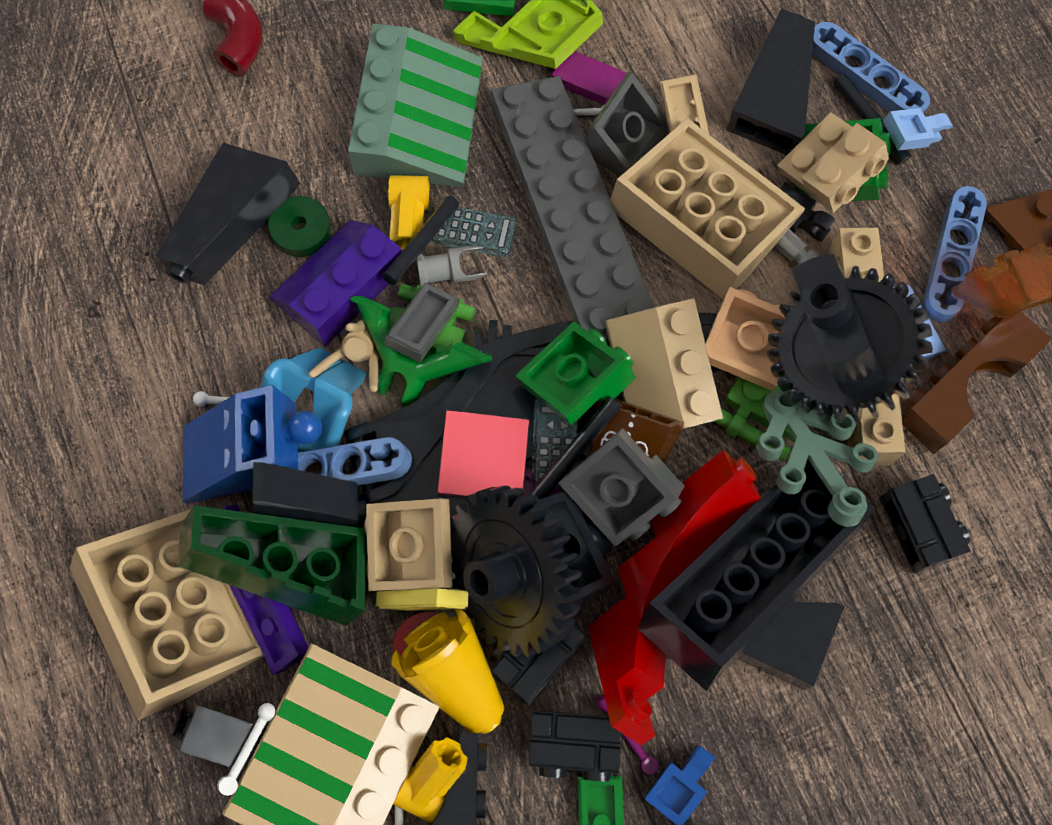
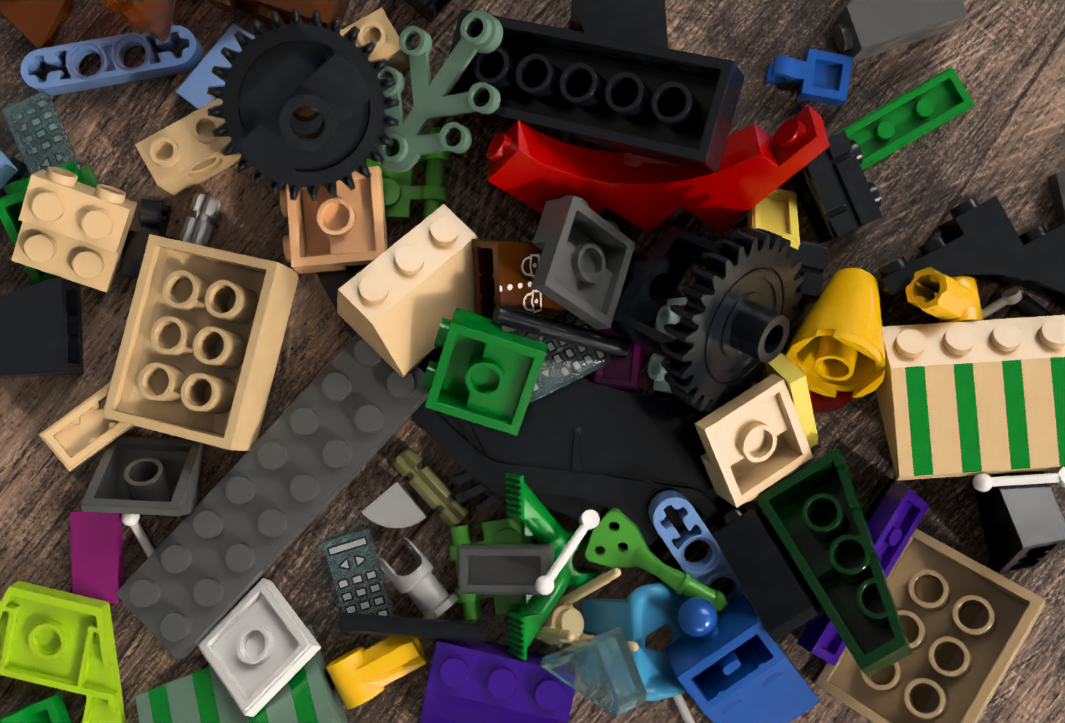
camera: 115 degrees left, 15 degrees up
coral tile [437,410,529,498] -> none
none -> clear light blue tile [2,91,82,176]
none -> white tile [197,578,321,717]
none -> light grey tile [362,481,428,528]
none -> olive axle [393,448,469,527]
none -> white hinge [535,509,600,595]
none -> clear light blue slope [540,626,647,717]
none -> bright green piece [585,508,727,613]
none -> light yellow tile [747,189,800,250]

